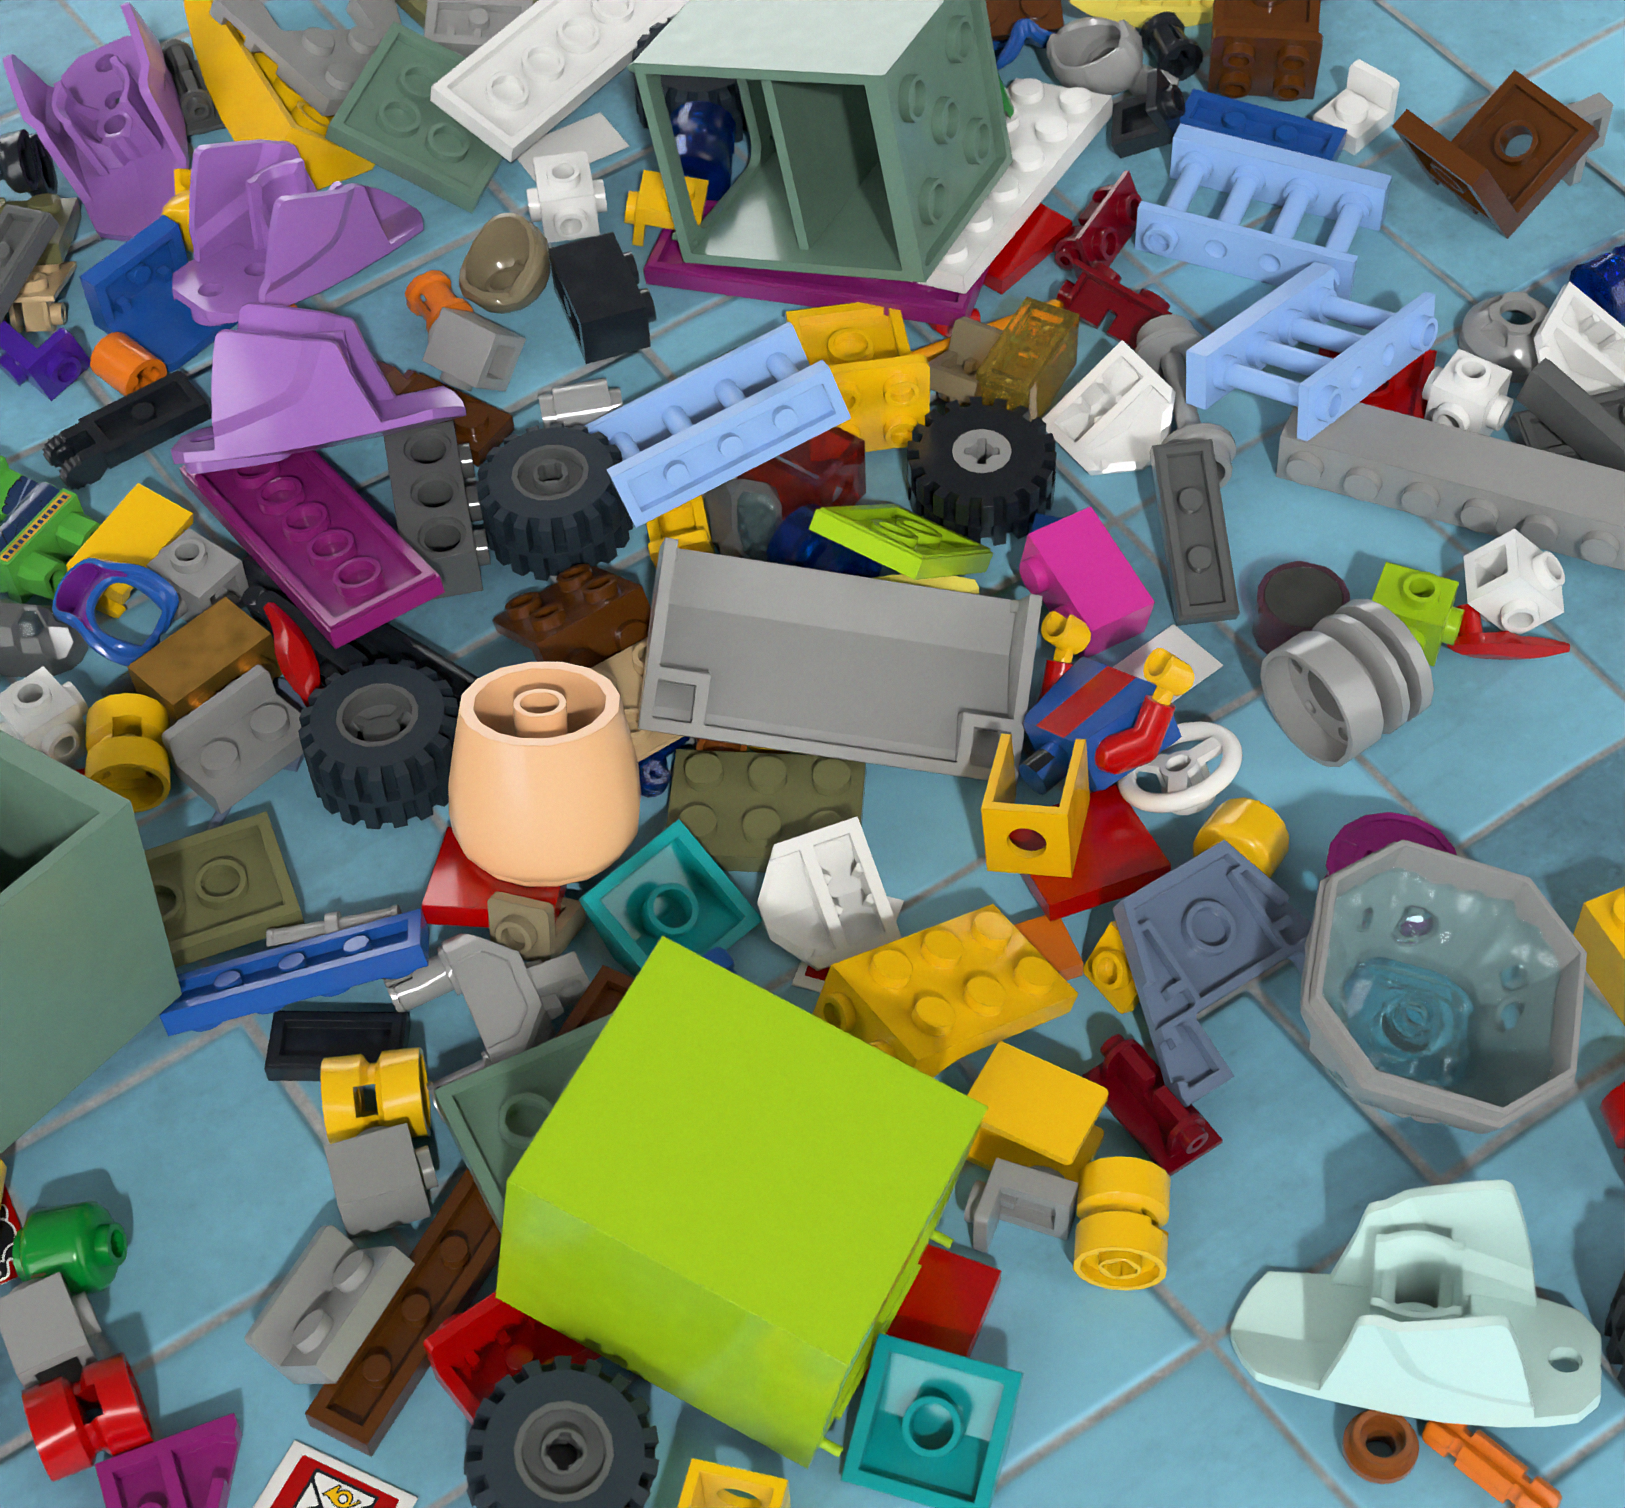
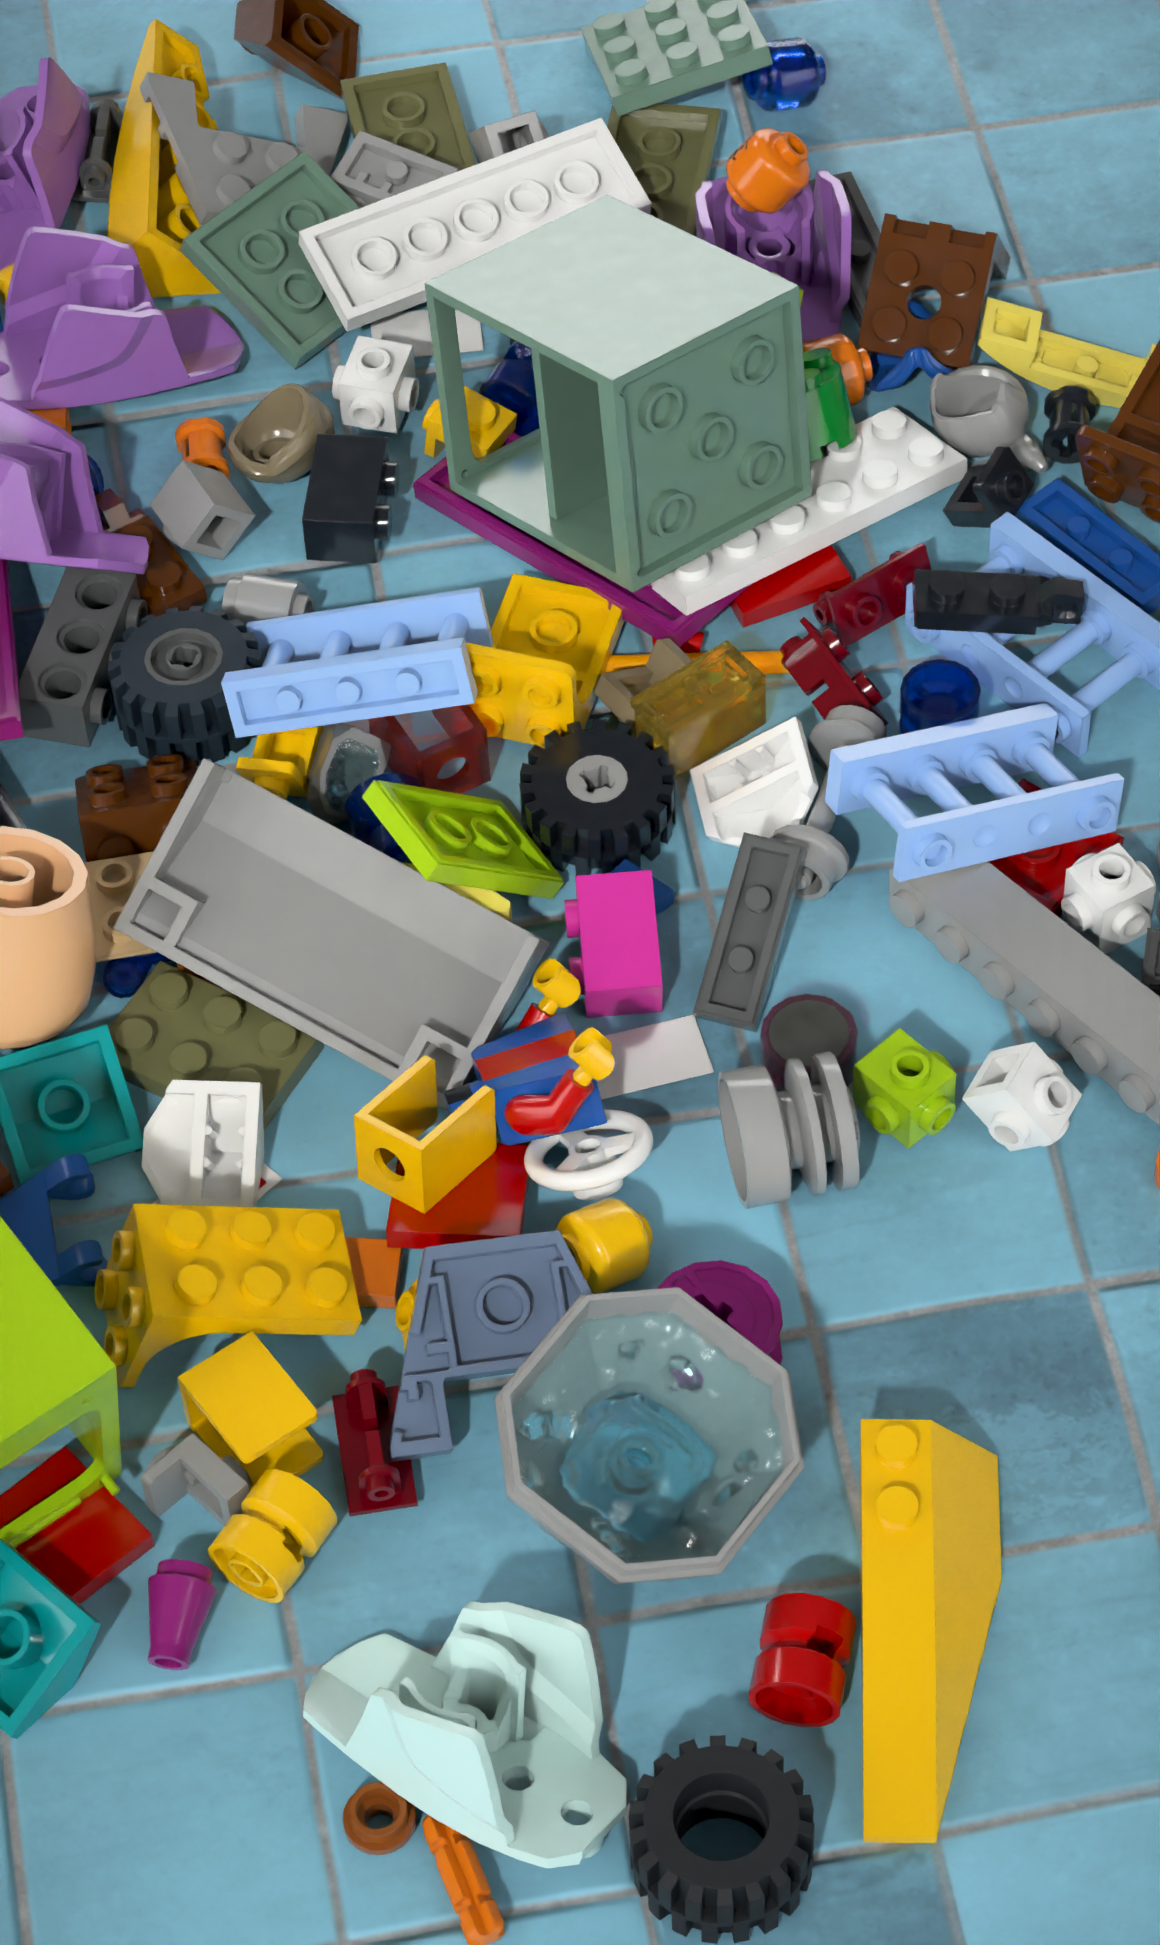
camera: 25 degrees right, 0 degrees up
red bar [1447,604,1570,660] -> none
none -> magenta cone [147,1559,217,1670]
none -> clear blue wheel [898,659,981,735]
none -> black hinge [912,569,1084,635]

